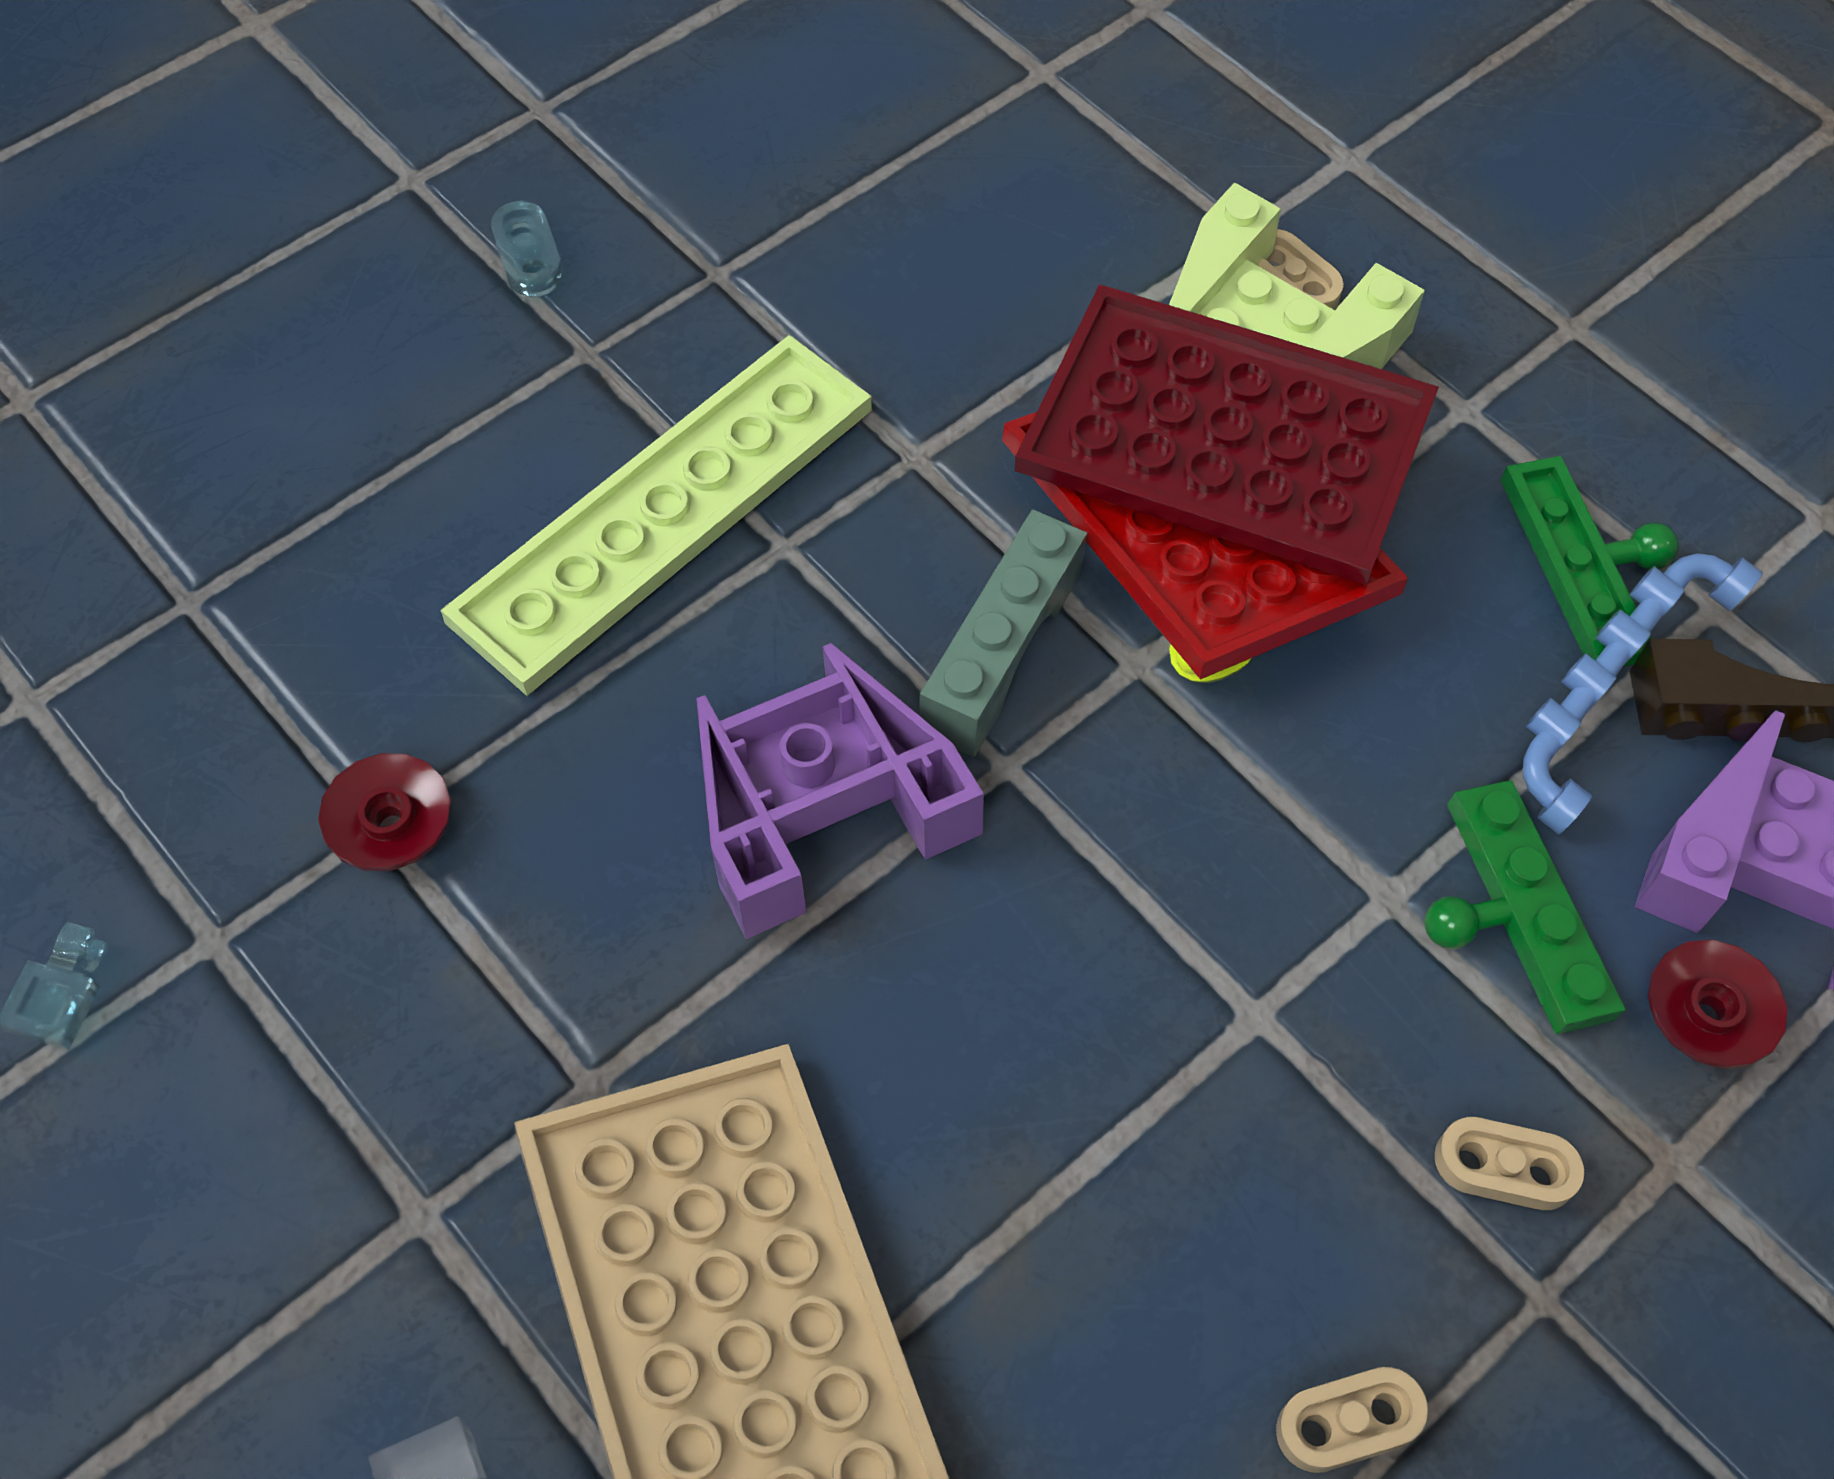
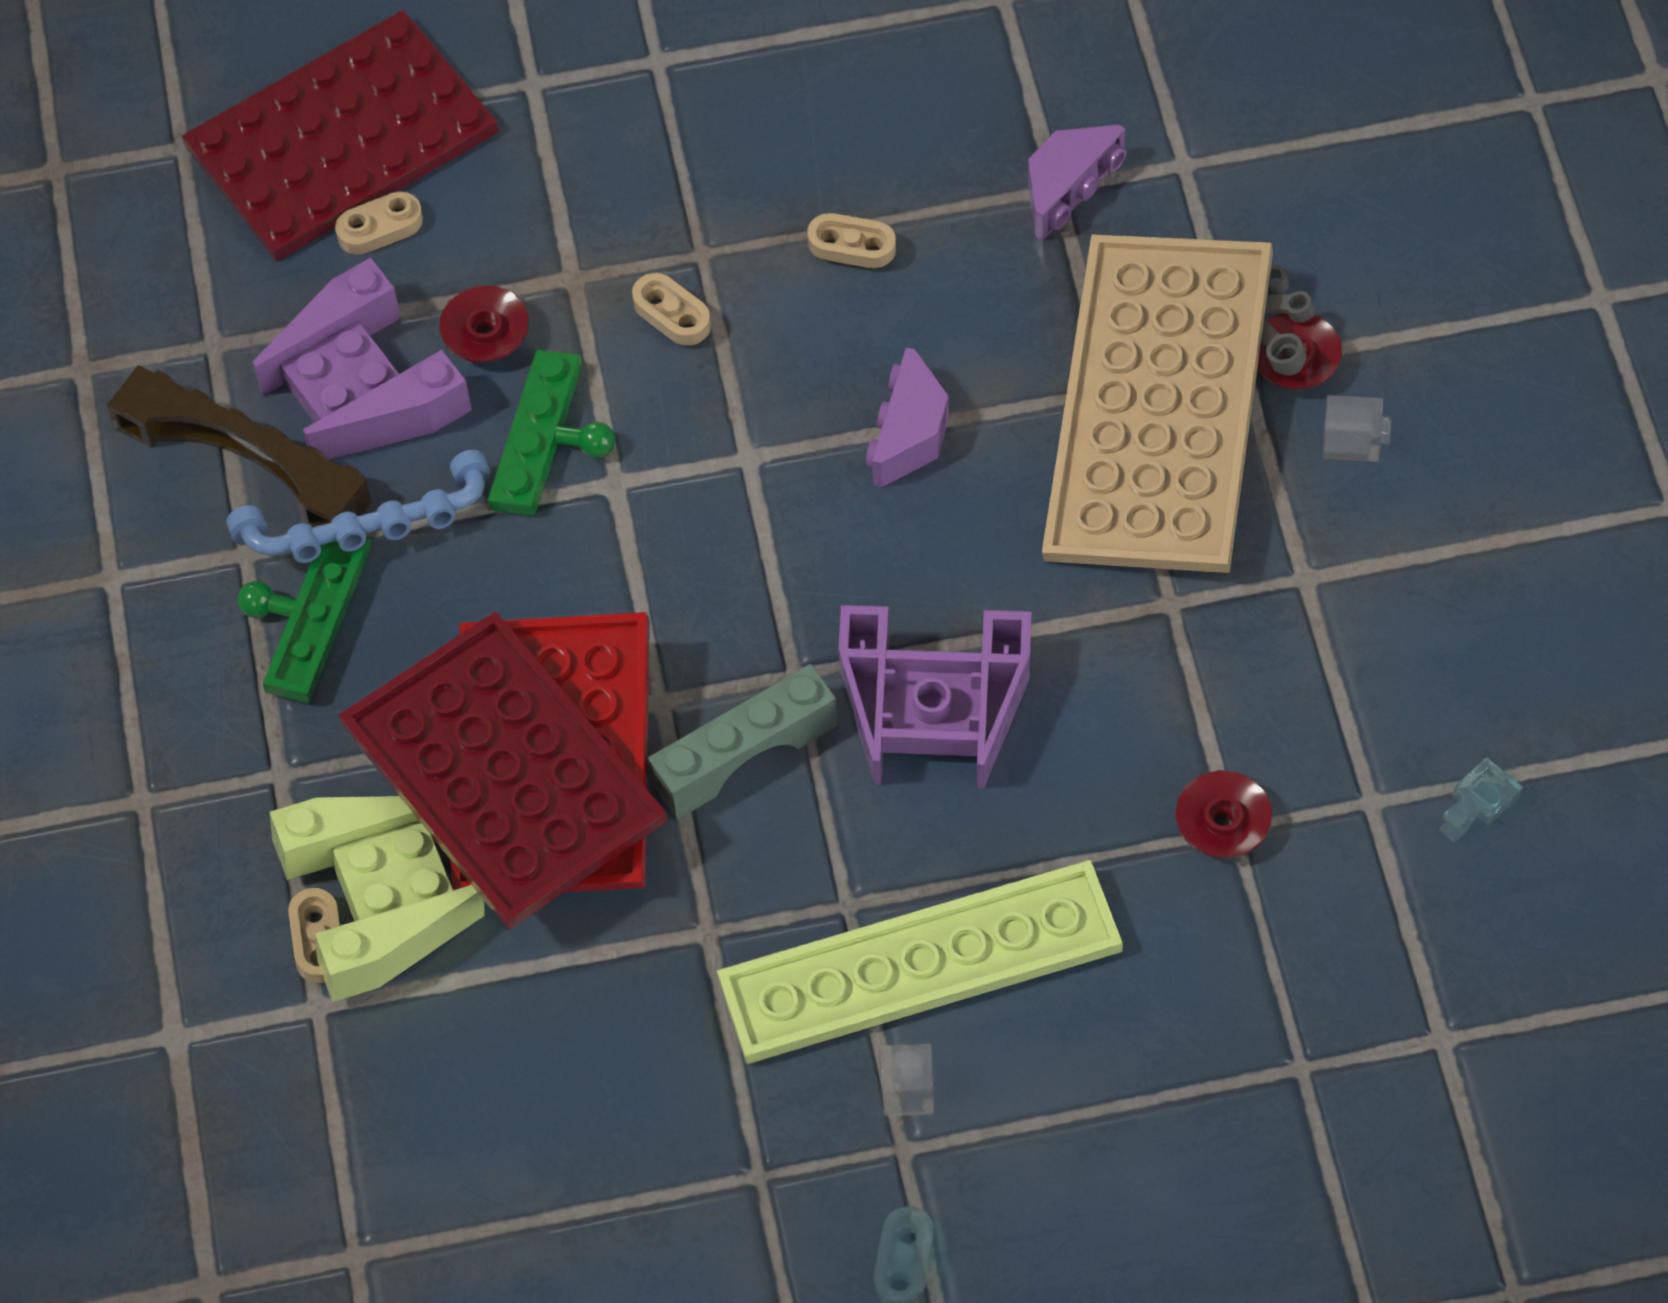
camera: 145 degrees left, 0 degrees up
none -> medium lavender slope [866,348,949,487]
none -> clear brick [881,1044,934,1116]

